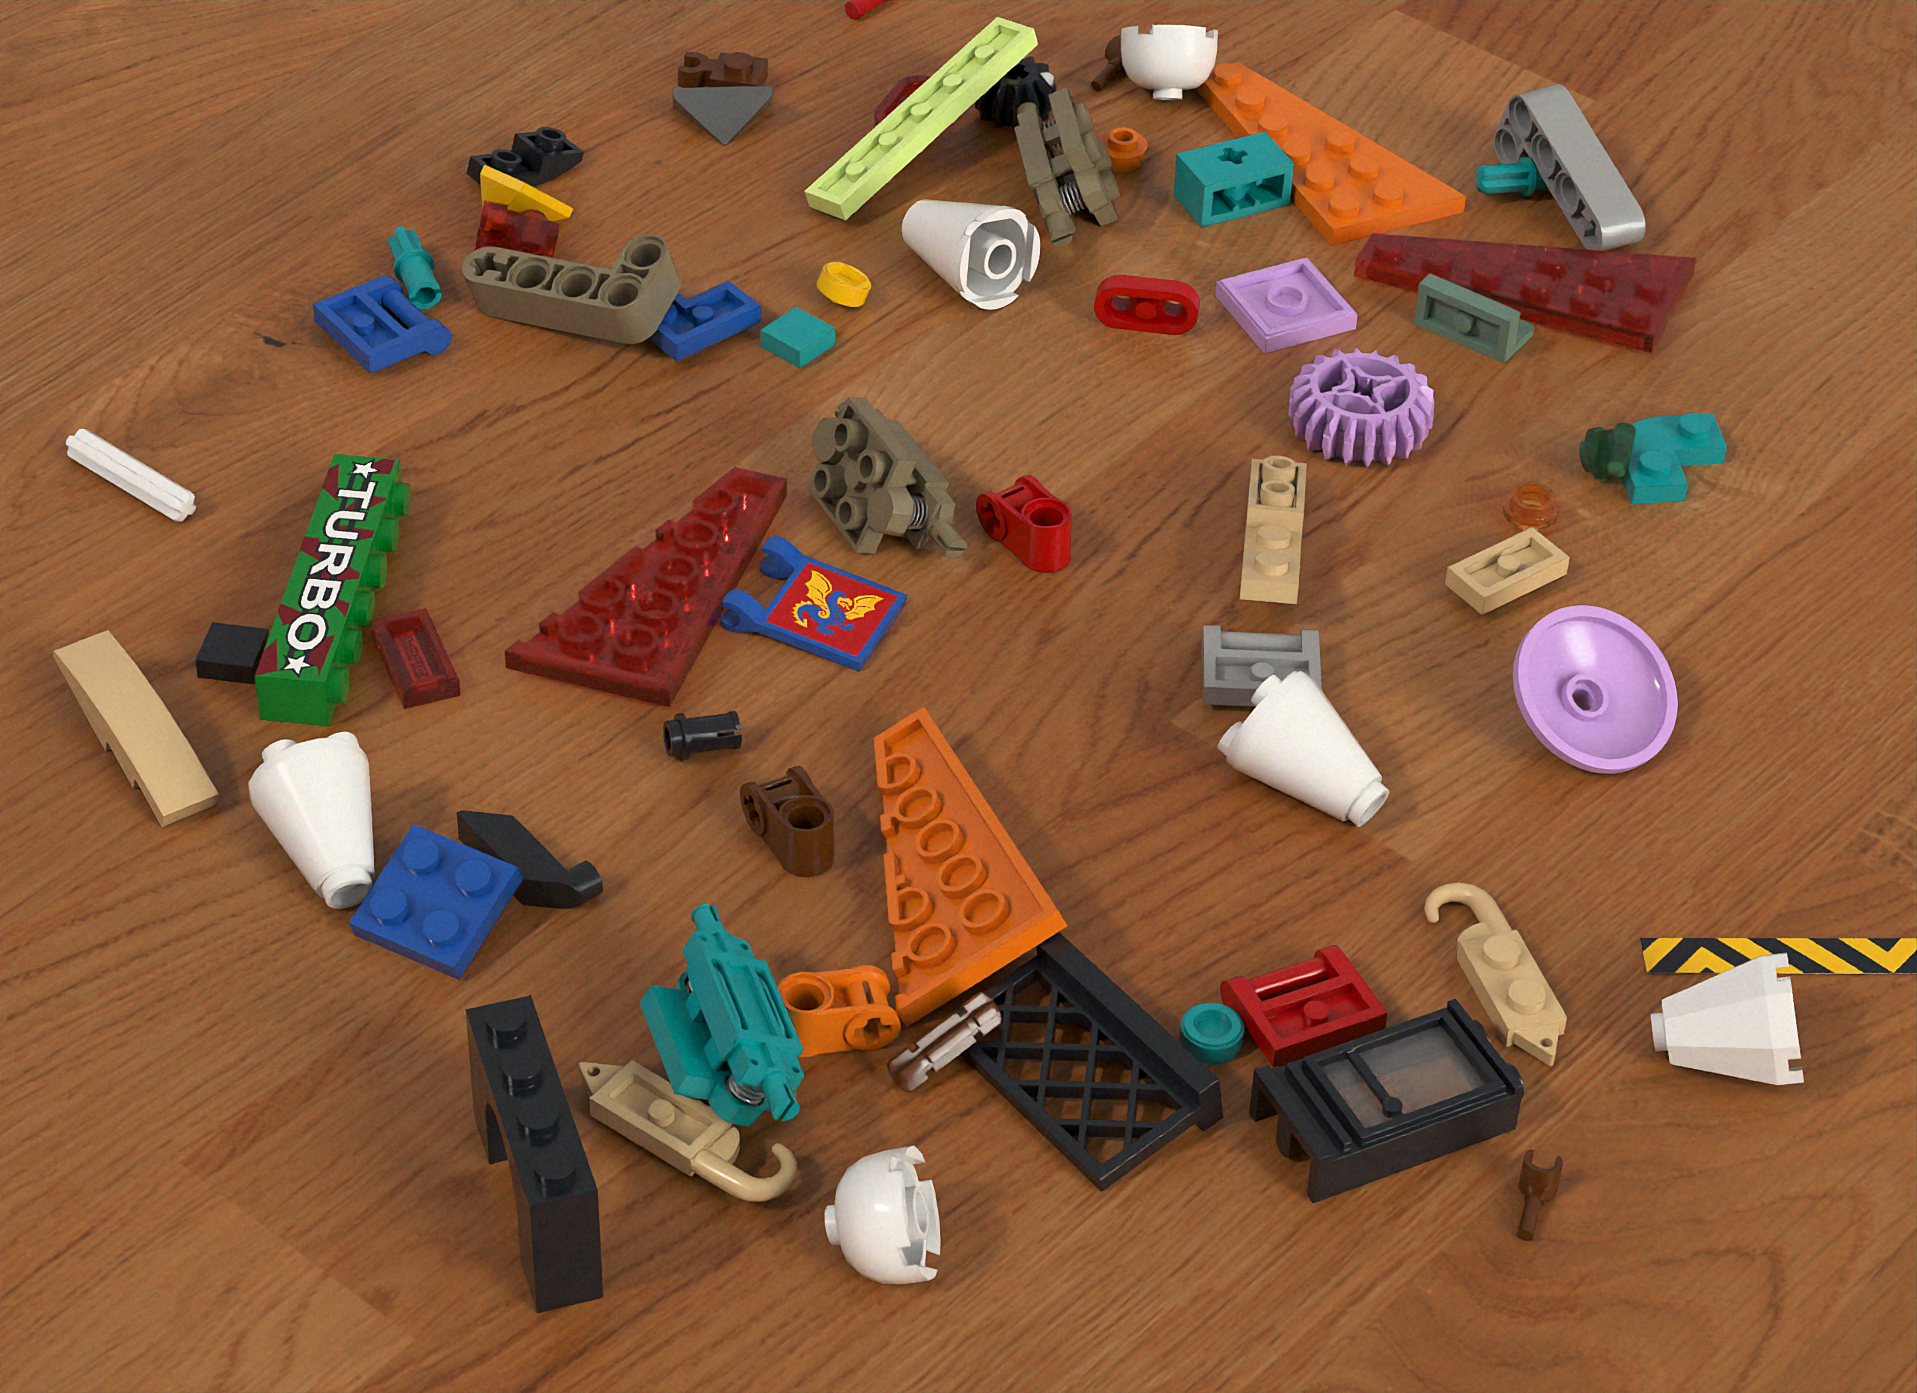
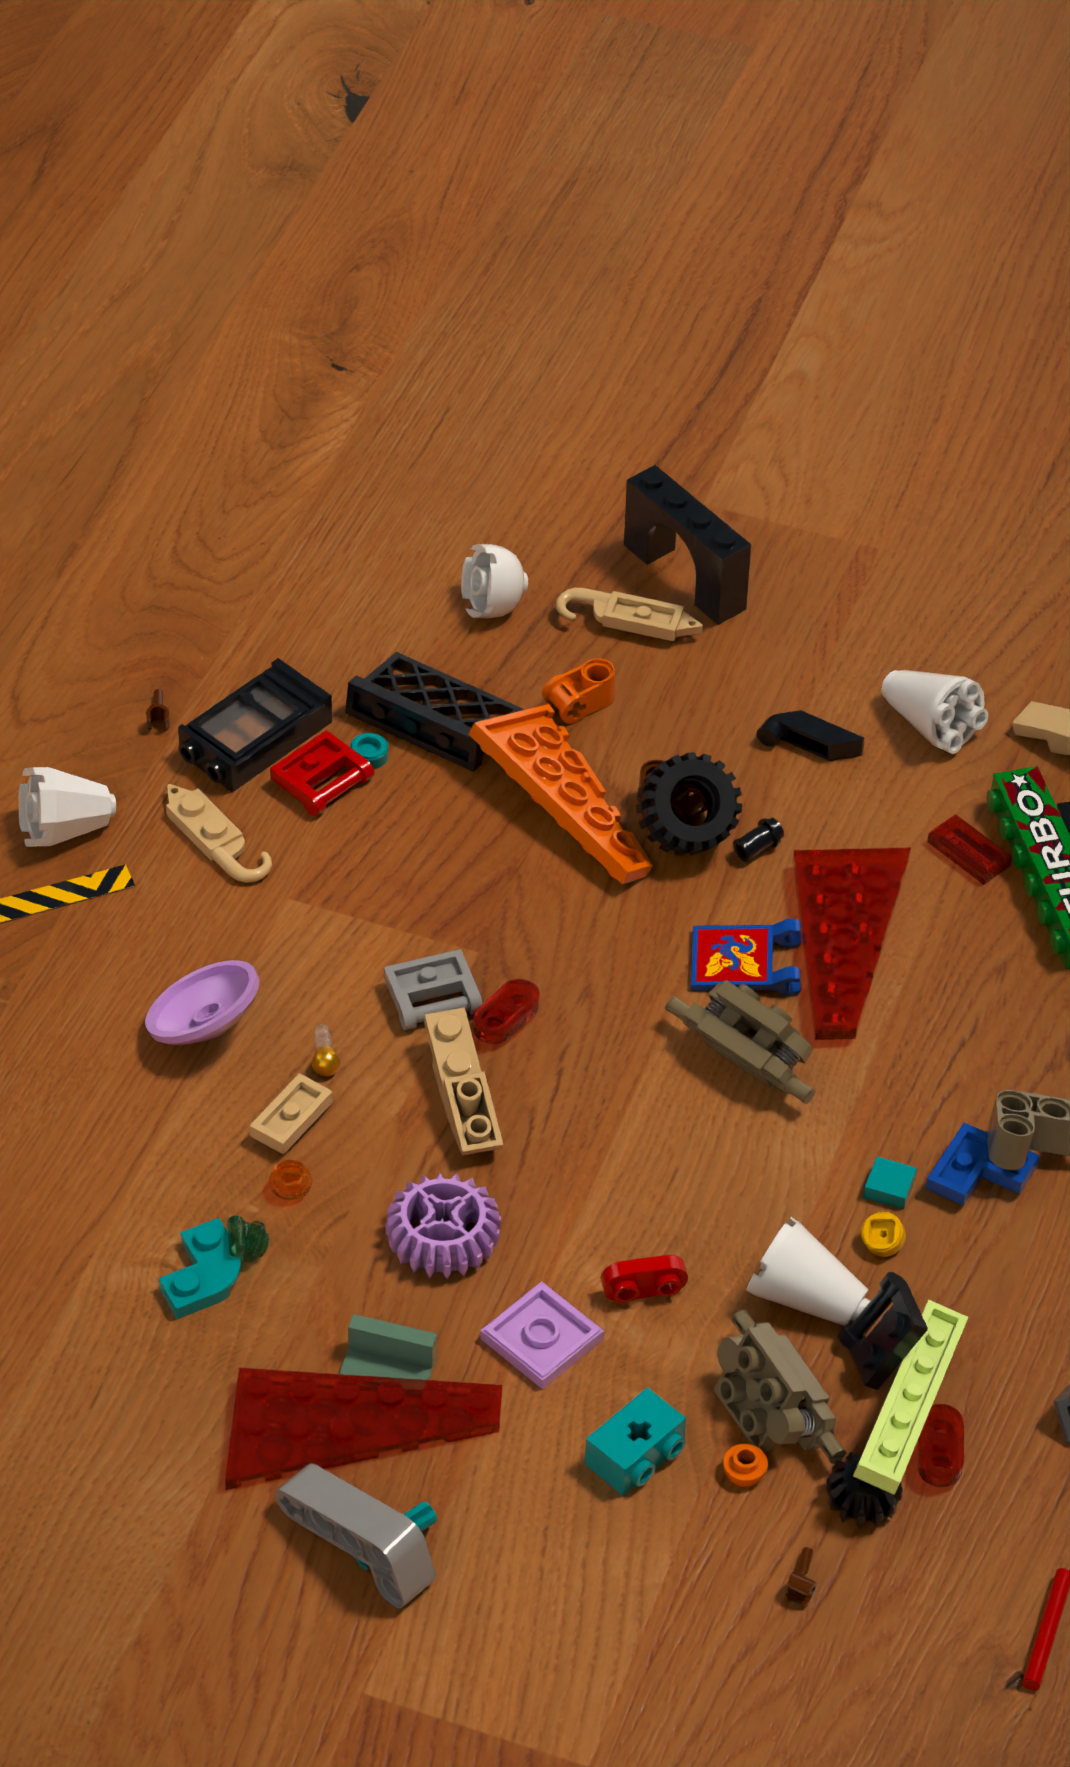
camera: 160 degrees right, 5 degrees up
blue plate [349,824,523,980] -> none
teal piece [640,903,805,1127] -> none
axle [886,992,1002,1092] -> none
red piece [976,474,1072,573] -> none
white cylinder [1121,25,1218,101] -> none
orange wing [1194,62,1466,246] -> none
white cone [1218,671,1390,827] -> none
none -> pearl gold piece [311,1024,340,1077]
none -> clear red plate [473,979,540,1044]
none -> black tyre [636,752,742,856]
none -> black plate [838,1272,928,1390]

